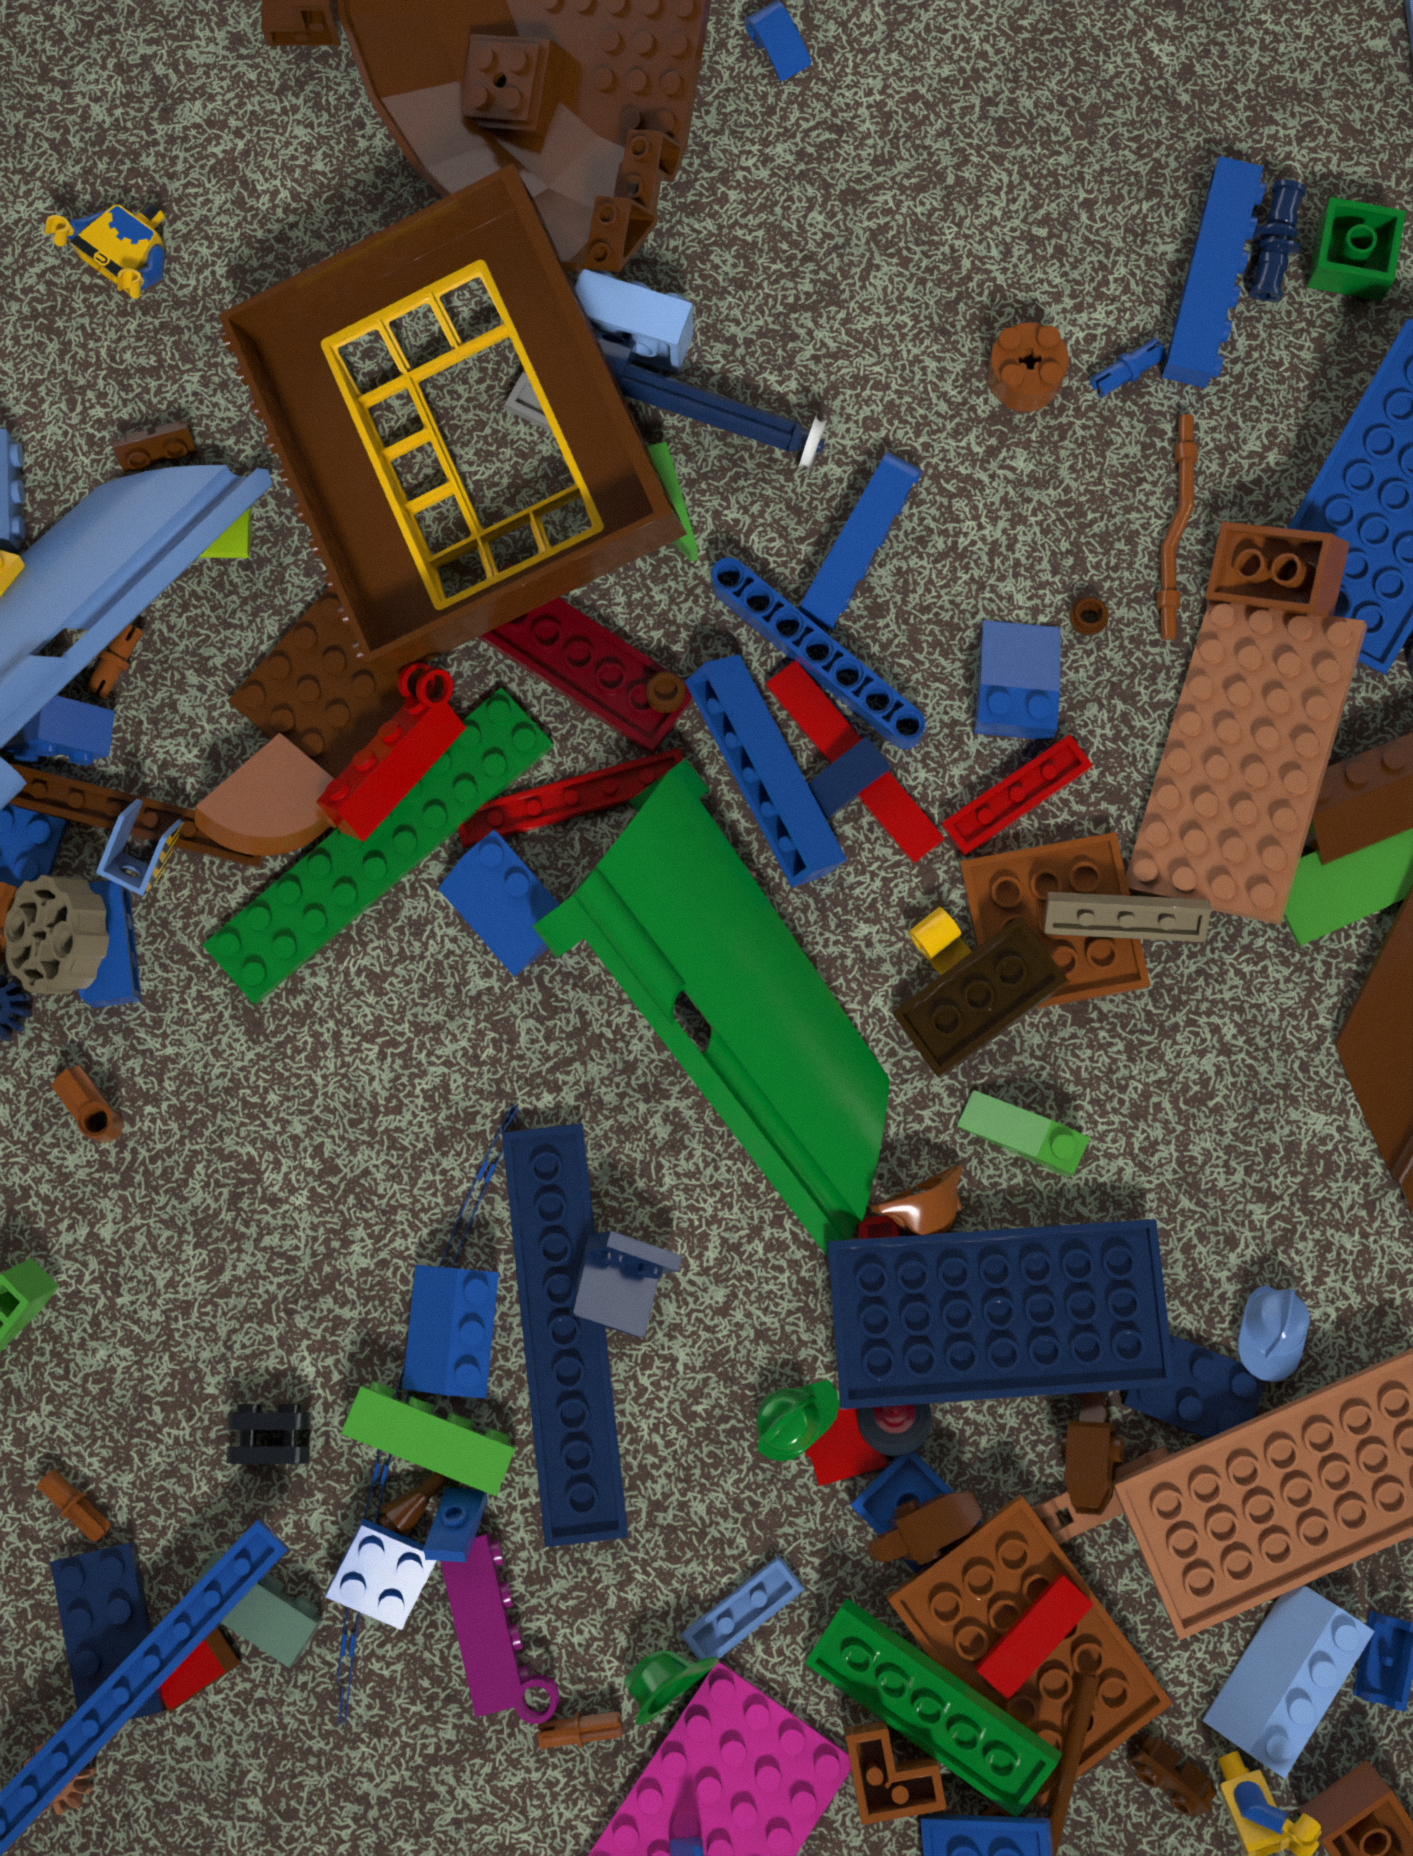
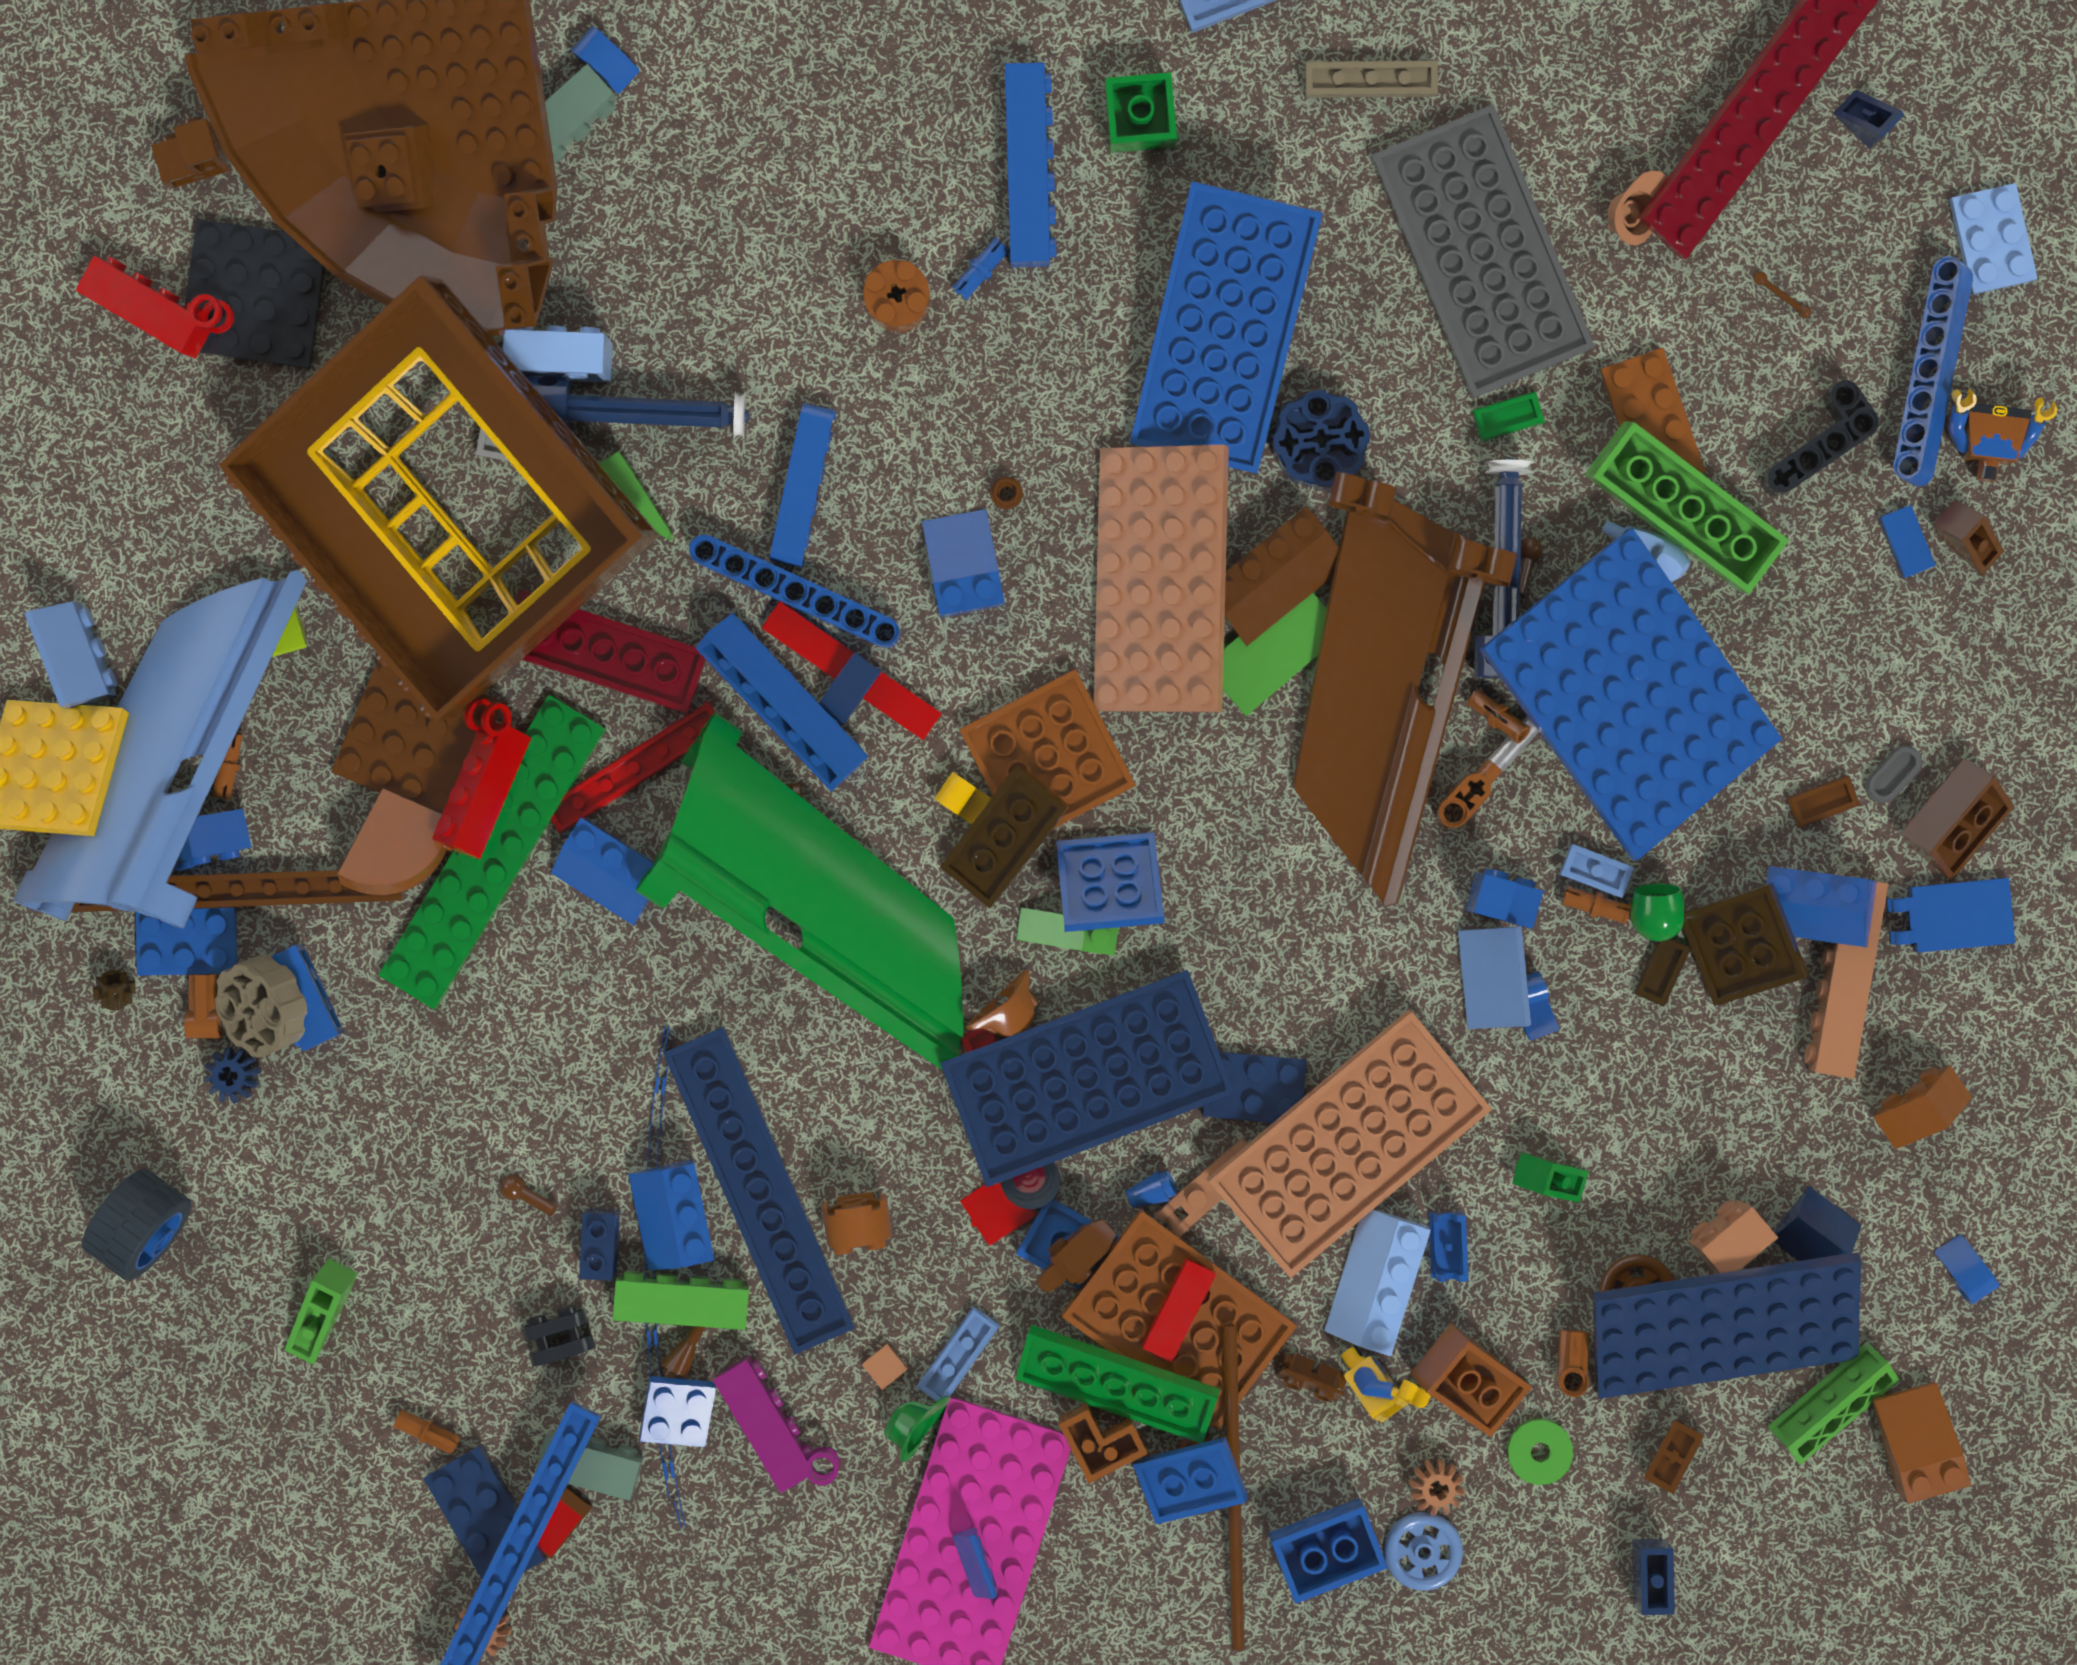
camera: 20 degrees left, 10 degrees up
torso [44,201,166,299] -> none
dark orange piece [51,1064,123,1143] -> none
medium blue piece [96,798,184,896] -> none
reddish brown hinge [112,419,198,473] -> none
blue plate [423,1488,488,1562] -> none
dark orange axle [537,1712,623,1750] -> none
dark blue bracket [570,1230,682,1338] -> none
reddish brown tile [646,671,685,713] -> none
green piece [756,1379,839,1462] -> none
red plate [941,734,1093,857] -> none
dark tan plate [1043,892,1211,942] -> none
reddish brown hinge [1061,1392,1124,1515] -> none
dark orange bar [1157,414,1198,640] -> none
dark orange slope [1205,521,1350,618] -> none
medium blue piece [1238,1285,1310,1382] -> none
dark blue piece [1248,179,1307,303] -> none
none -> red hinge [75,256,234,359]
none -> black plate [184,219,325,369]
none -> reddish brown bar [500,1174,557,1216]
none -> sand green brick [545,64,617,164]
none -> dark blue brick [579,1208,621,1281]
none -> dark orange brick [821,1192,892,1255]
none -> nougat tile [862,1342,908,1390]
none -> blue plate [1056,832,1164,932]
none -> blue cone [1126,1170,1177,1208]

